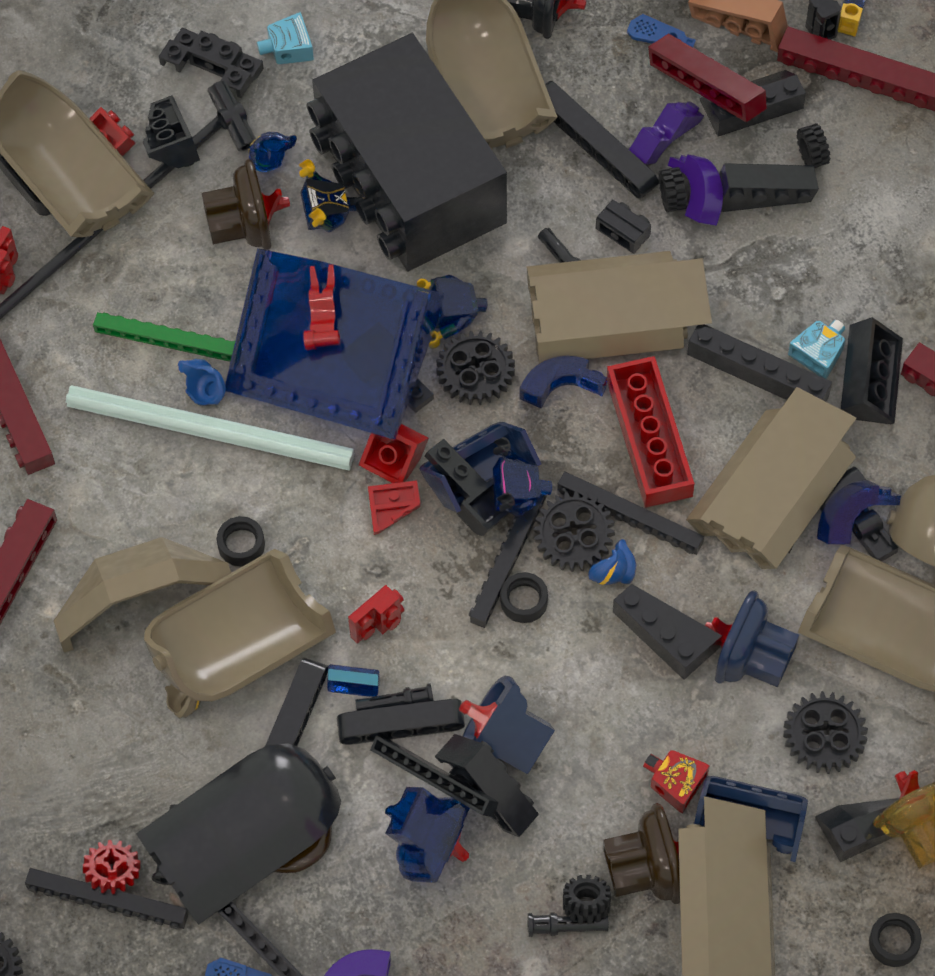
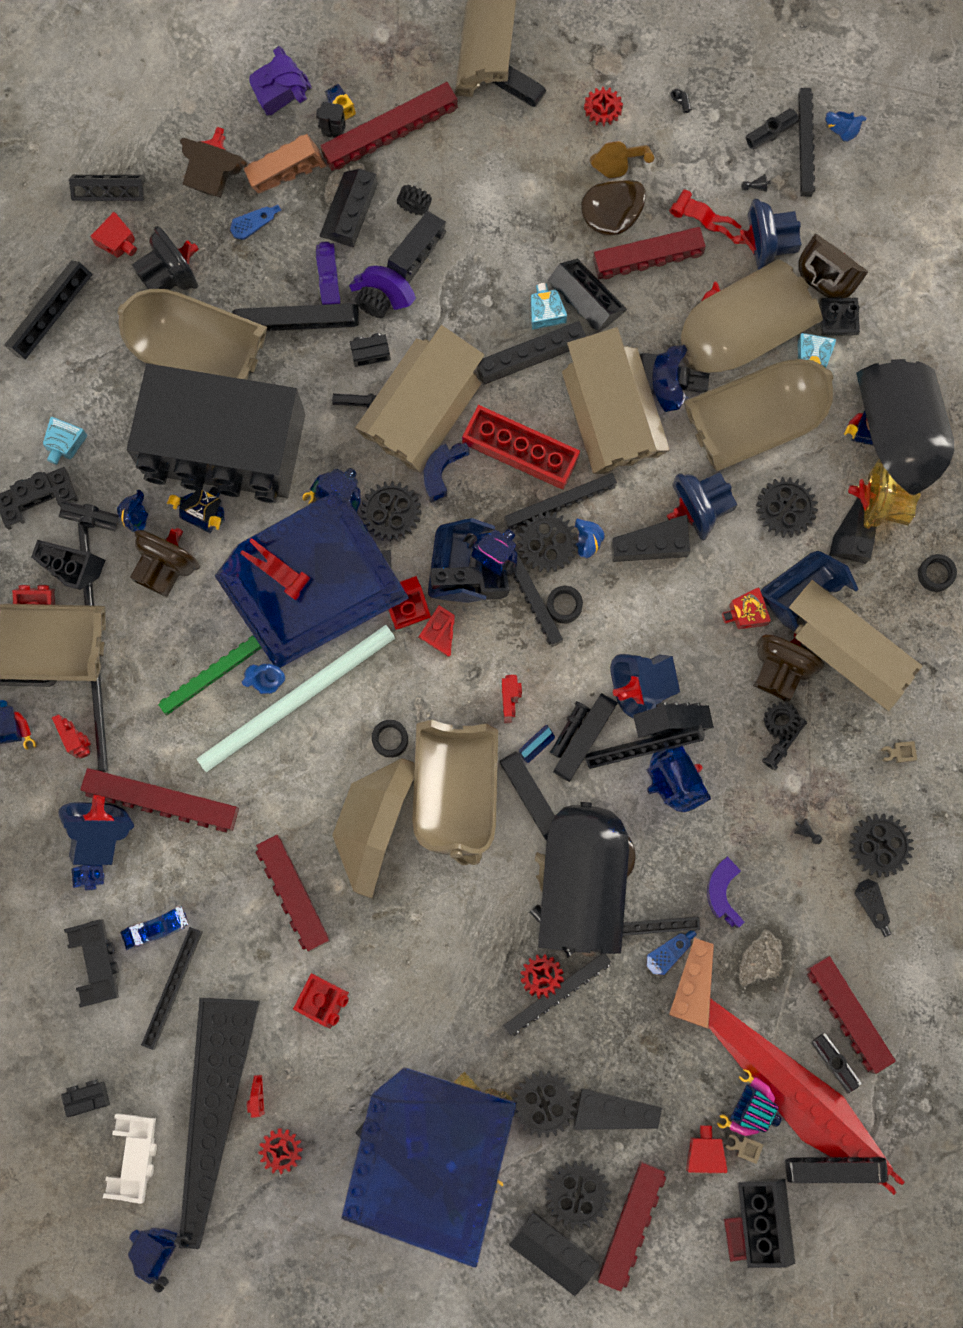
camera: 50 degrees left, 15 degrees up
dark red brick [648,33,767,122] -> none

